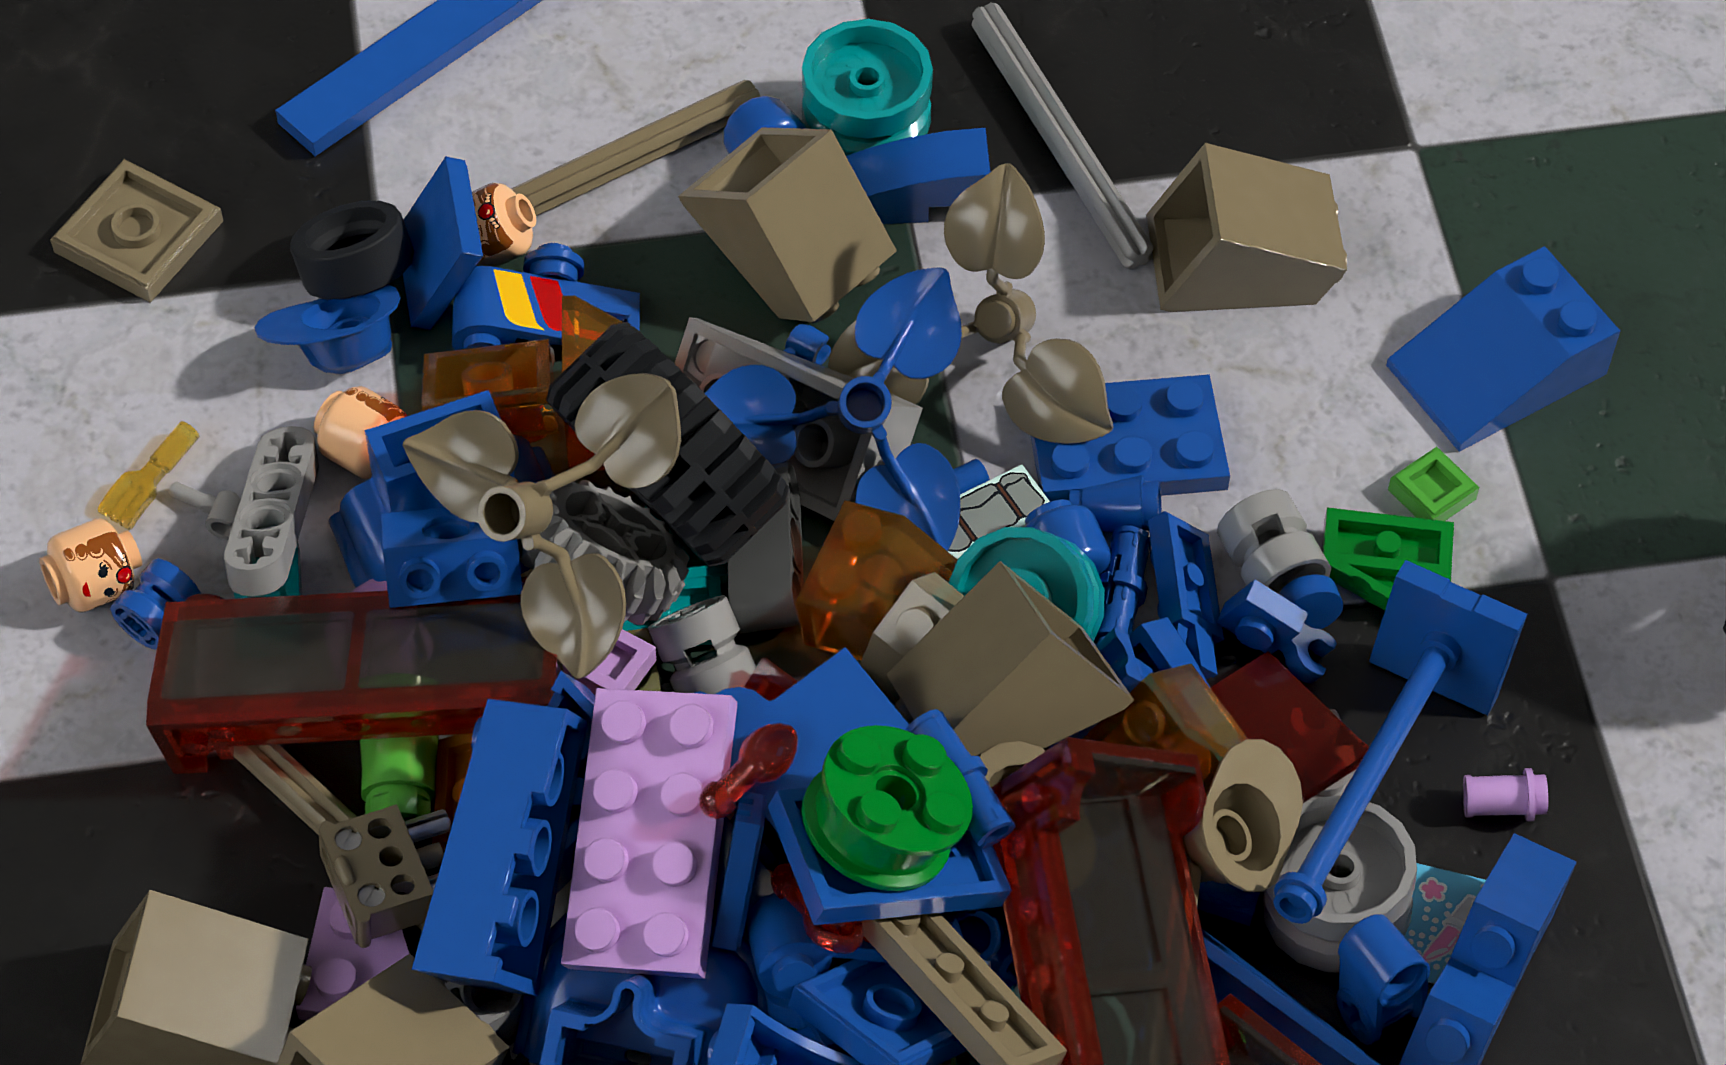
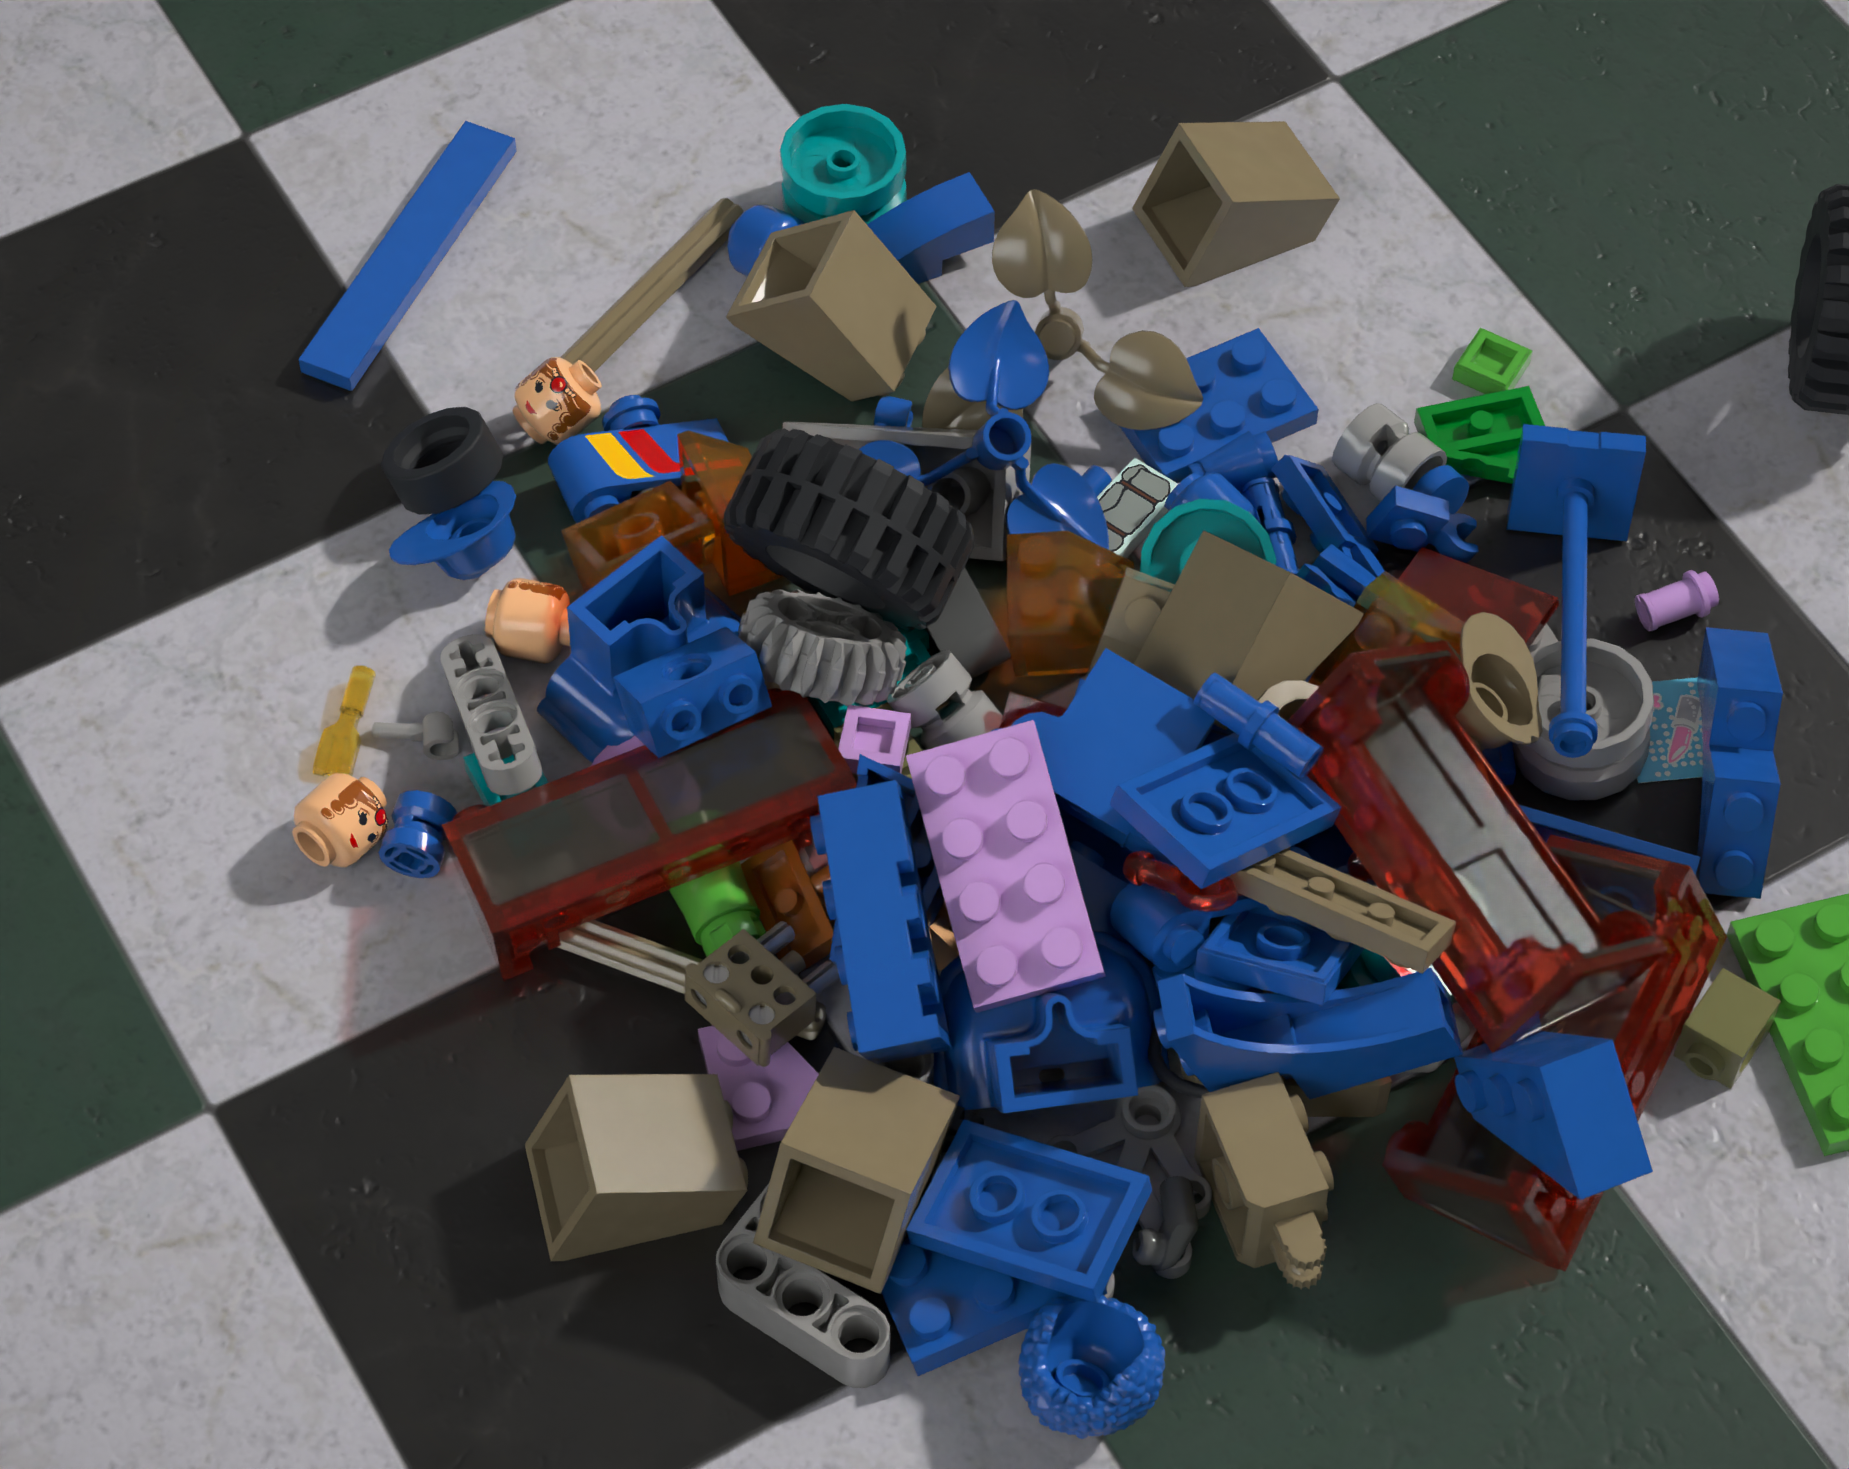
camera: 20 degrees left, 0 degrees up
dark tan tile [50,159,223,303] -> none
blue tile [403,156,483,330] -> none
dark tan plant [403,373,681,679] -> none
clear red piece [699,723,798,819] -> none
blue tile [712,791,767,951] -> none
green wheel [802,725,973,891] -> none
light grey axle [972,2,1153,270] -> none
blue piece [1336,914,1431,1045] -> none
blue slope [1386,246,1620,452] -> none

